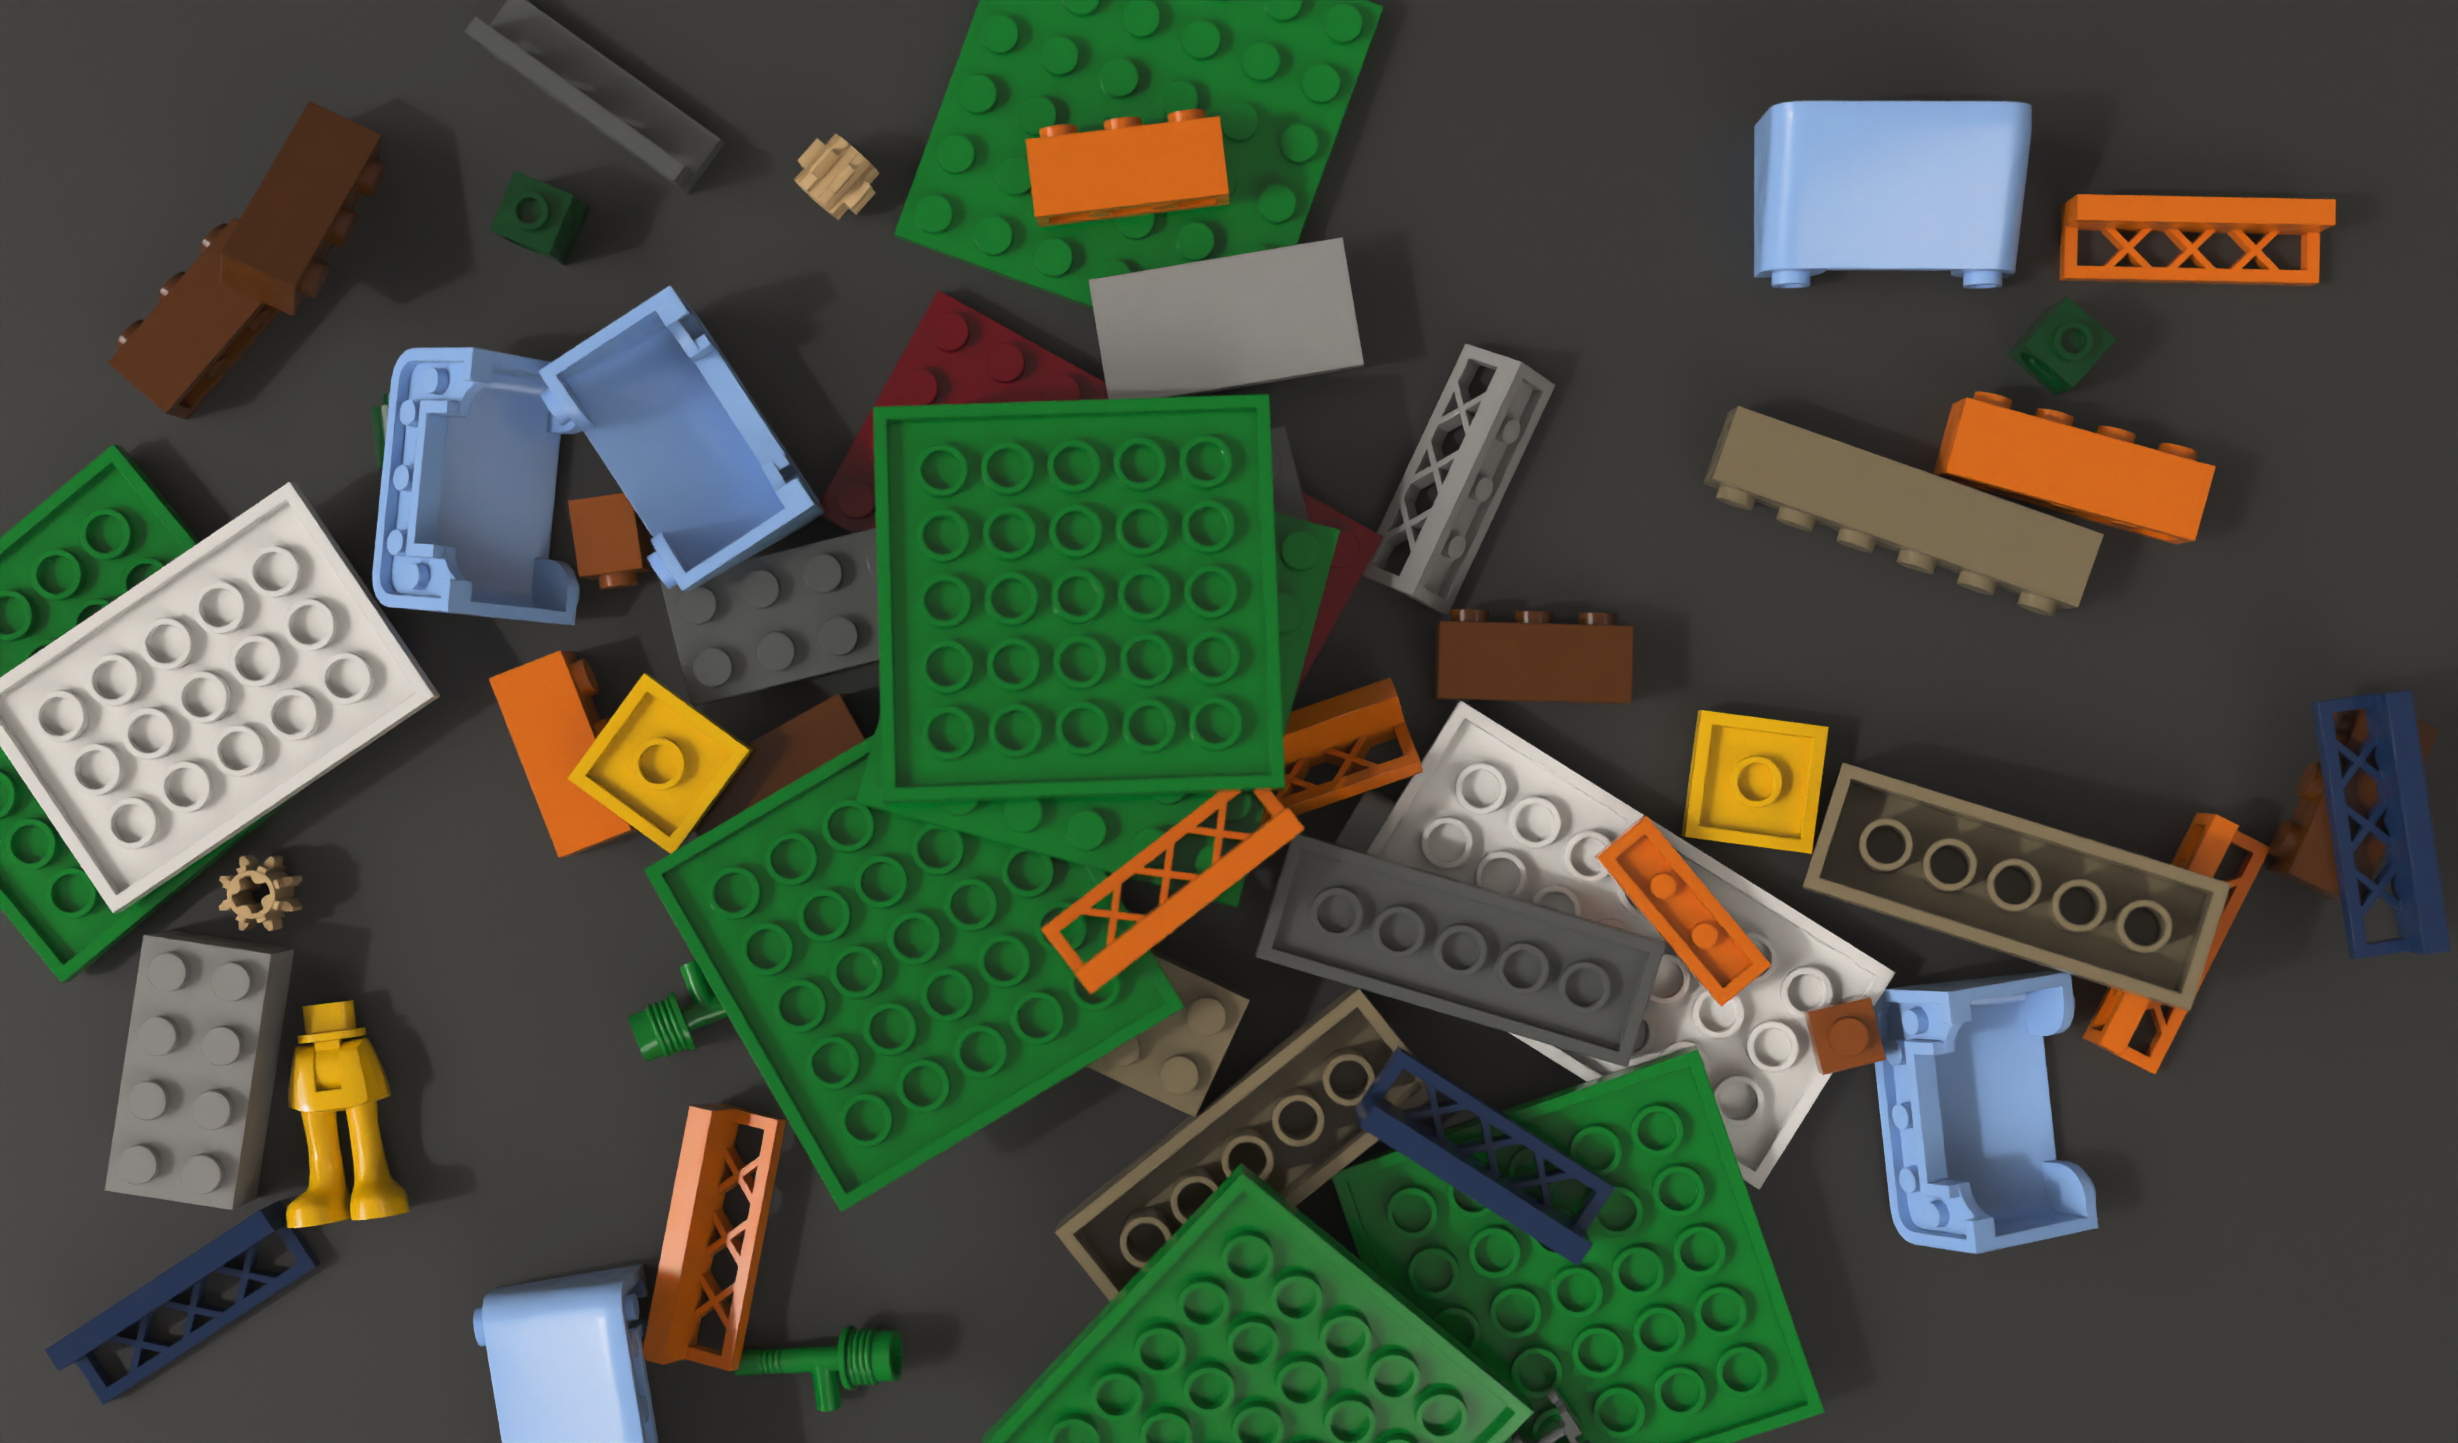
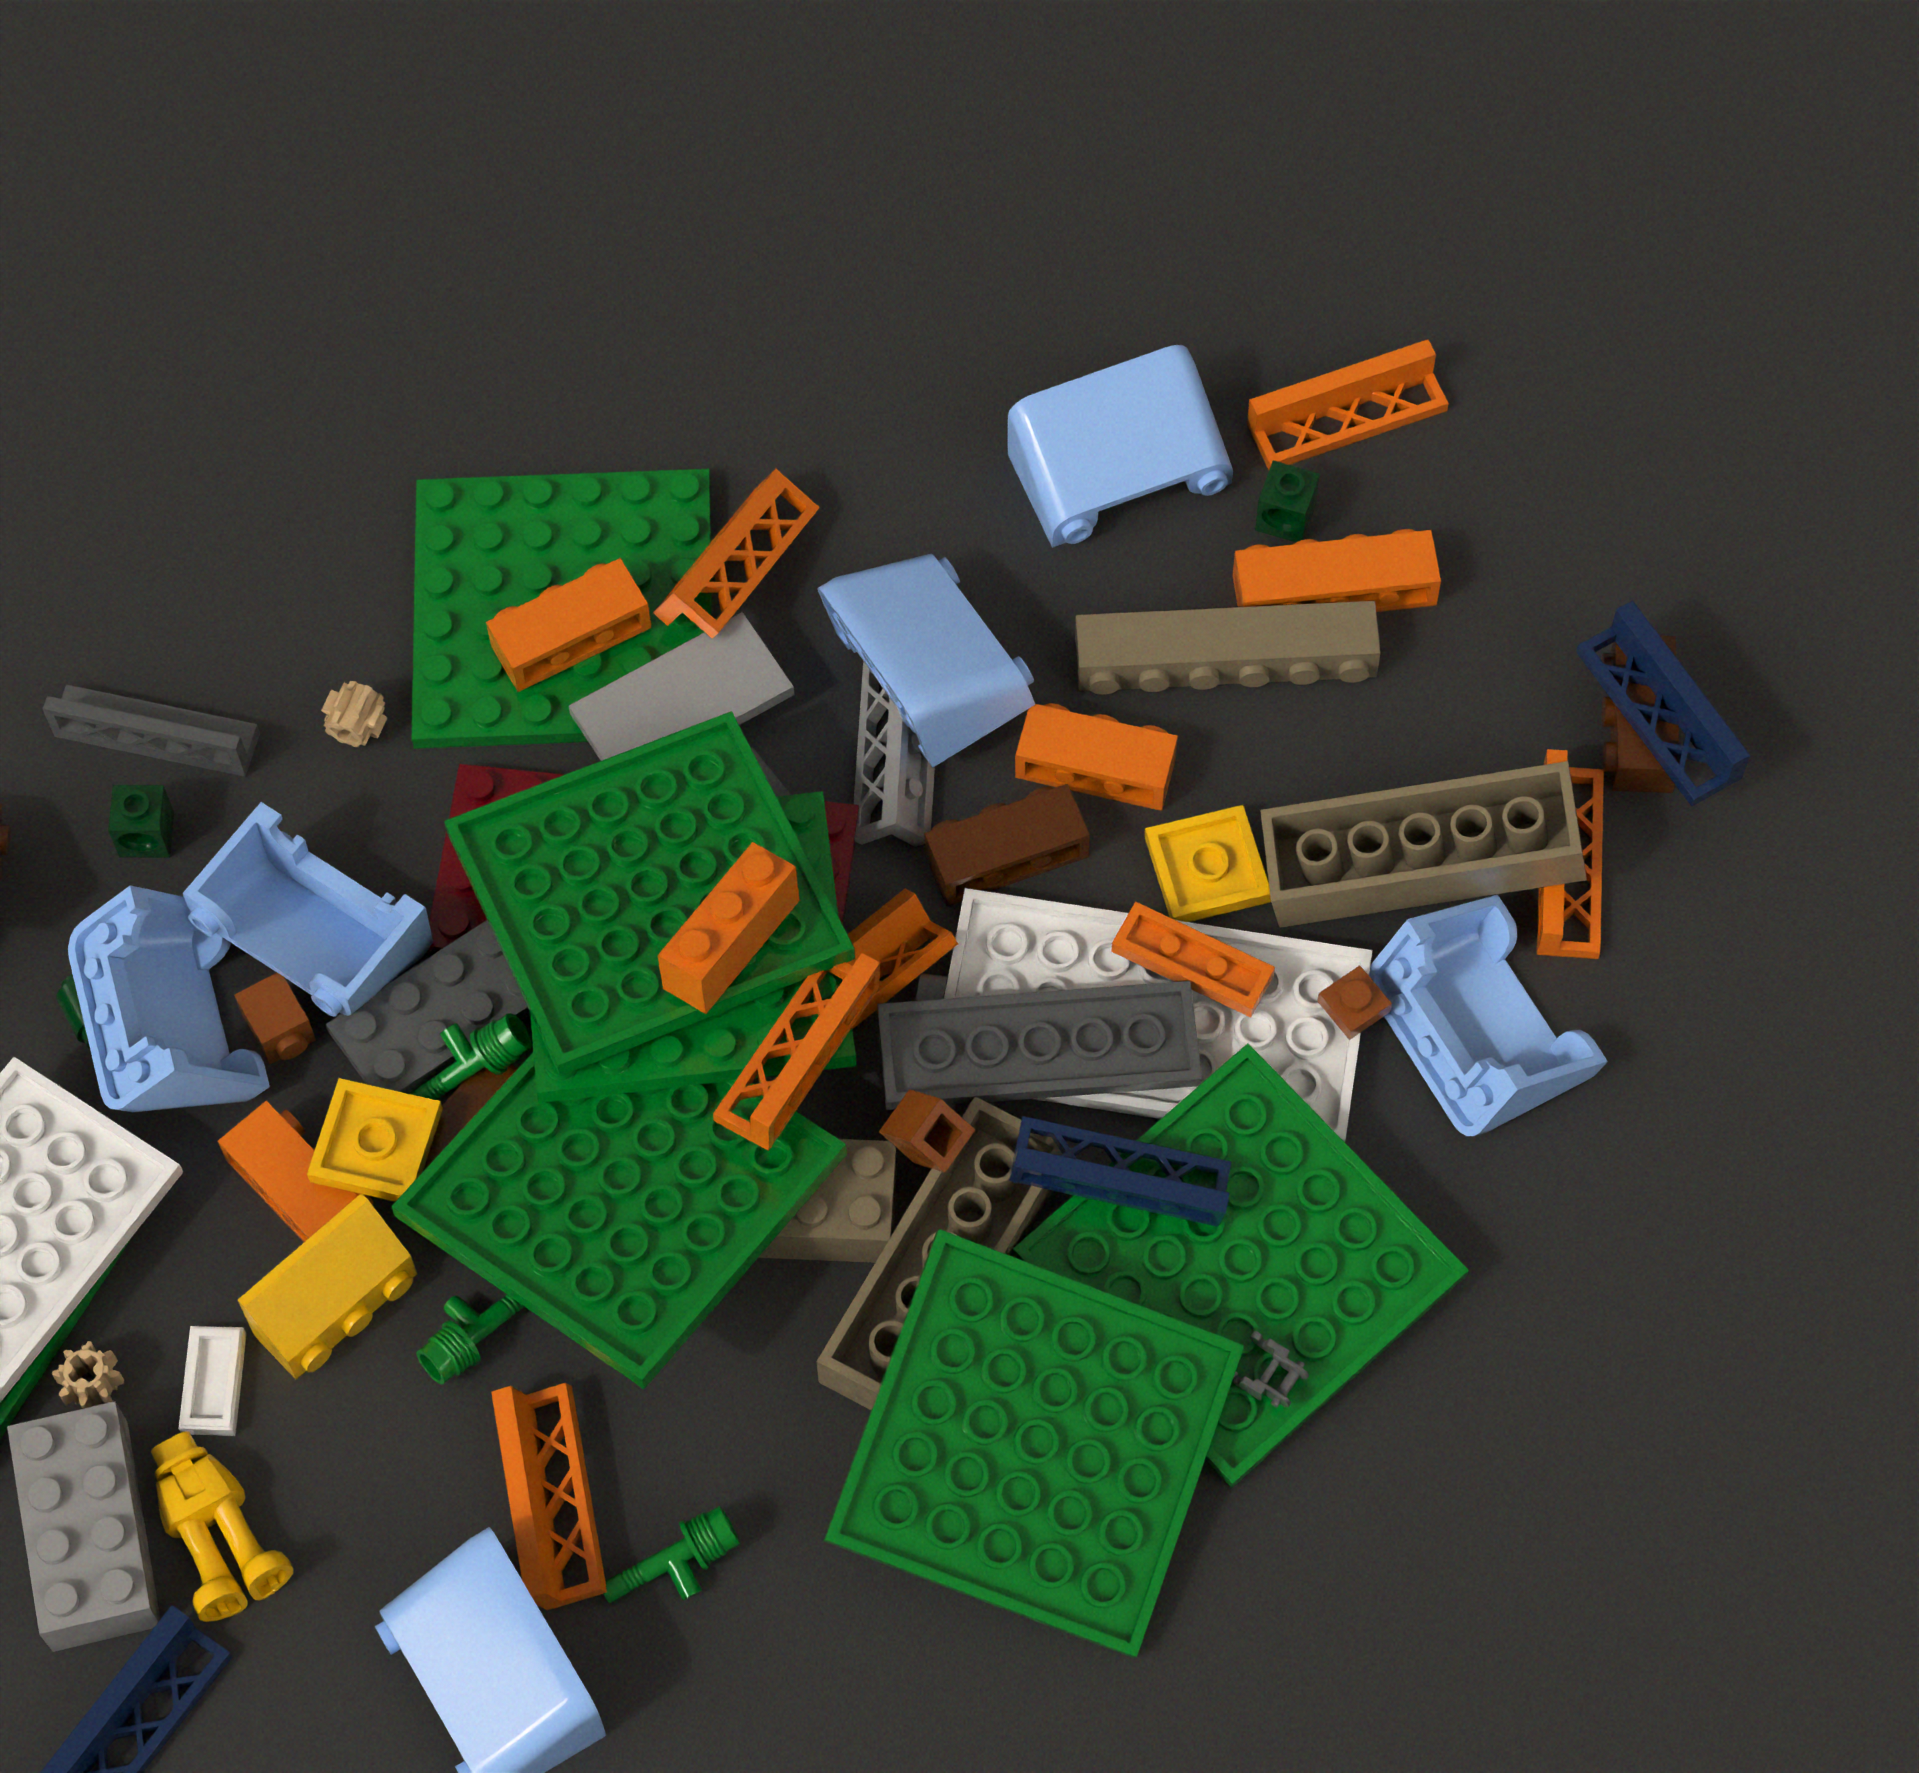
camera: 25 degrees left, 25 degrees down
none -> white tile [178,1326,247,1436]
none -> yellow slope [238,1193,417,1380]
none -> green piece [409,1013,533,1100]
none -> orange fence [653,468,820,639]
none -> orange brick [658,842,800,1014]
none -> light blue windscreen [817,554,1035,768]
none -> dark orange brick [879,1089,975,1173]
none -> orange brick [1015,703,1178,811]

